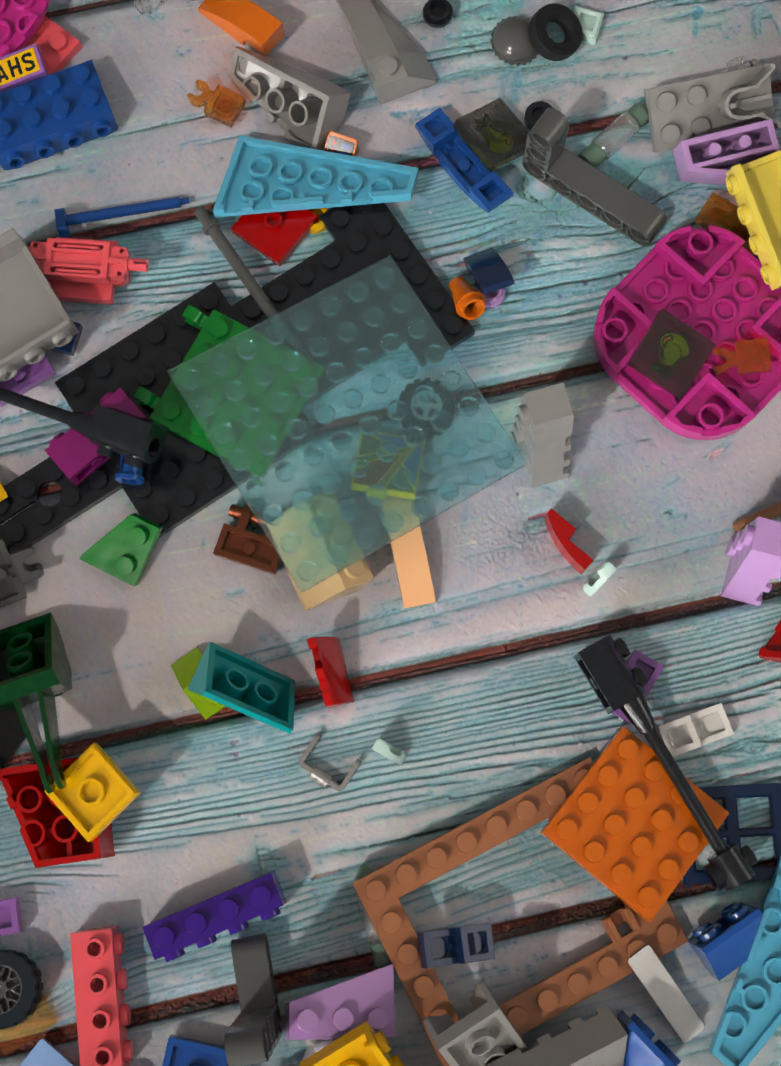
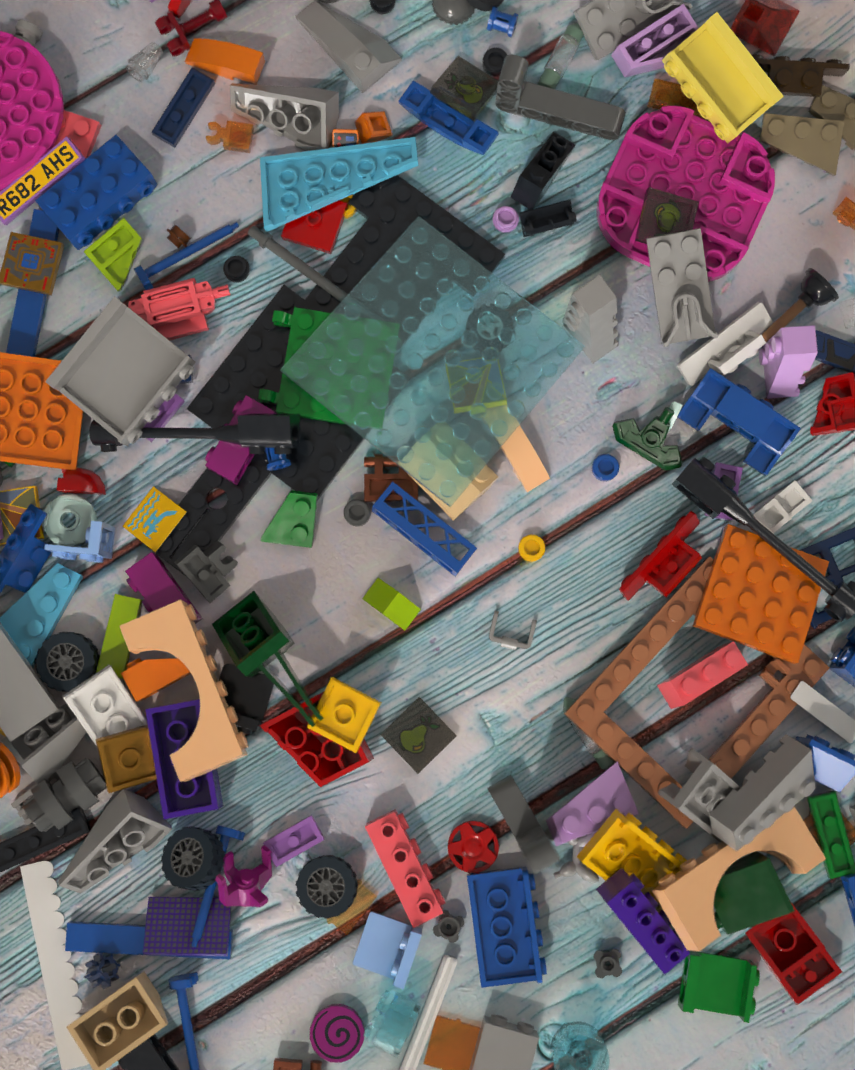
camera: 20 degrees left, 5 degrees up
dark purple brick [142,870,287,962] -> none
teal slope [188,642,295,734] -> none
red slope [307,636,354,708] -> none
light aqua tile [372,738,406,766] -> none
dark blue slope [417,923,496,969] -> none
orange cone [449,276,485,320] -> none
dark blue slope [463,248,515,294] -> none
red slope [544,508,593,575] -> none
clear orange plate [712,338,771,375] -> none
none -> lime wing [83,218,142,292]
none -> dark blue tile [152,67,216,148]
none -> reddish brown plate [167,224,191,248]
none -> black plate [223,256,250,283]
none -> dark grey tile [344,499,371,527]
none -> orange slope [355,111,392,144]
none -> blue fence [372,481,477,577]
none -> clear smoke tile [380,696,457,774]
none -> red wheel [448,820,499,873]
none -> blue bush [487,7,519,38]
none -> black slope [510,132,575,210]
none -> yellow tile [518,534,545,562]
none -> black hinge [519,199,577,237]
none -> blue tile [592,454,619,482]
none -> dark green piece [612,407,682,470]
none -> red bracket [619,511,702,601]
none -> light grey plate [646,228,718,347]
none -> coral brick [657,641,748,709]
none -> white bracket [677,302,773,386]
none -> blue bracket [677,368,801,476]

